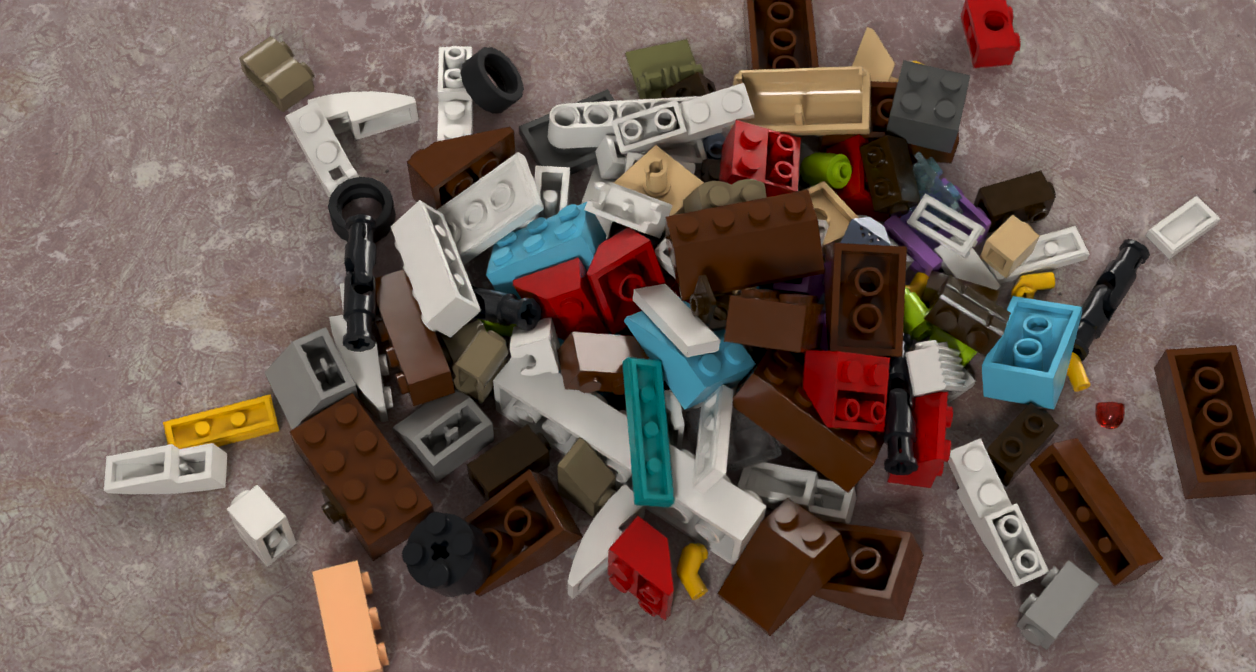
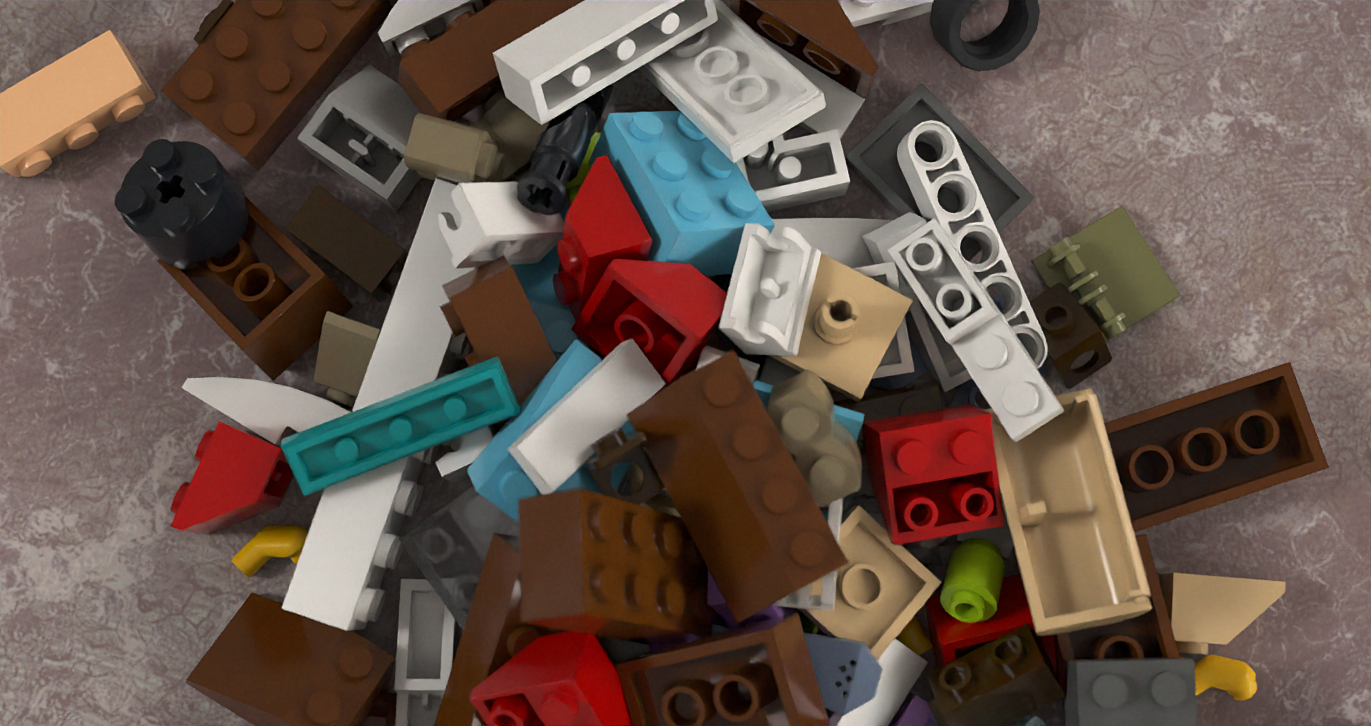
camera: 75 degrees right, 20 degrees up
white tile [693,385,734,494] -> none

